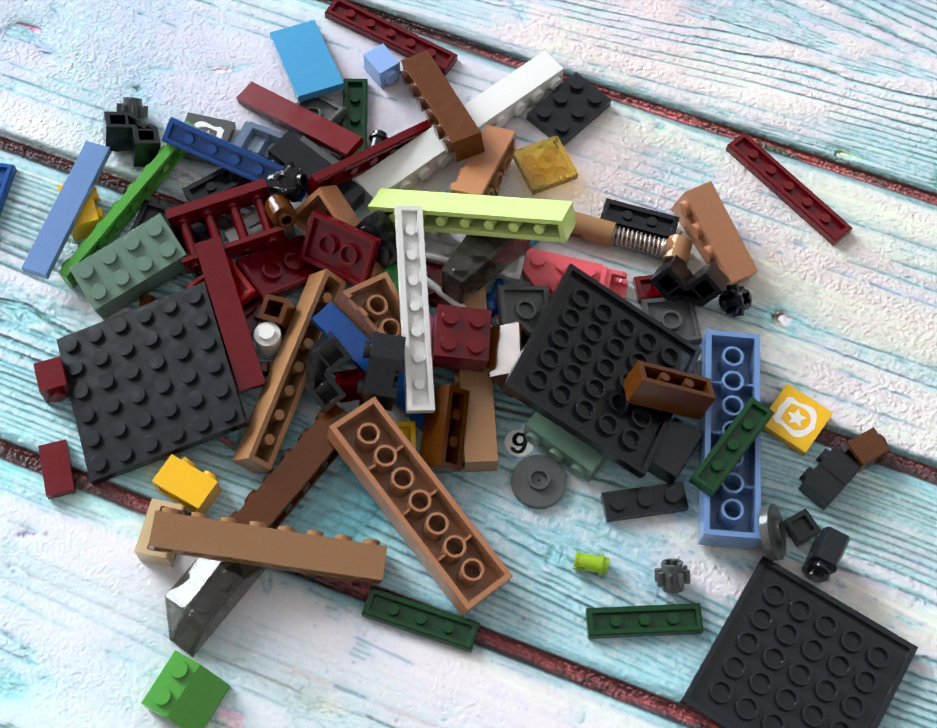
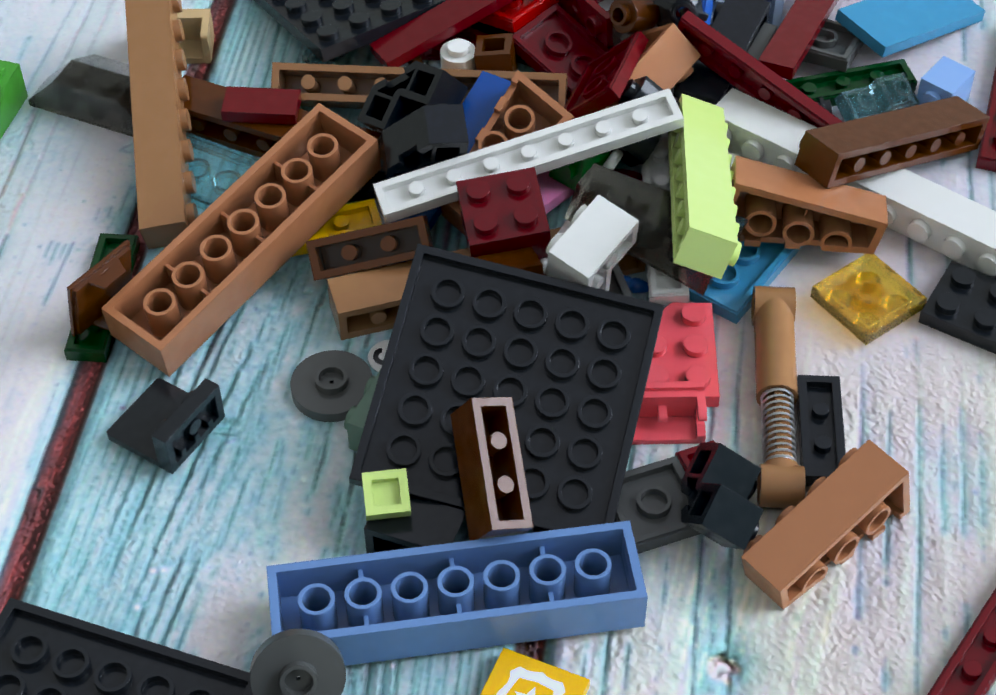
camera: 80 degrees right, 15 degrees down
yellow brick [152,454,222,514] -> none
lime pin [573,551,610,576] -> none
dark green tile [585,603,704,639] -> none
black plate [600,482,689,522] -> none
dark grey gear [654,558,691,593] -> none
dark green tile [688,397,775,498] -> none
black gear [719,283,752,317] -> none
none -> reddish brown piece [67,239,132,337]
none -> black bracket [107,378,225,474]
none -> dark red tile [221,86,302,125]
none -> yellowish green tile [361,468,411,521]
none -> white brick [545,194,639,291]
none -> clear light blue slope [834,72,920,121]

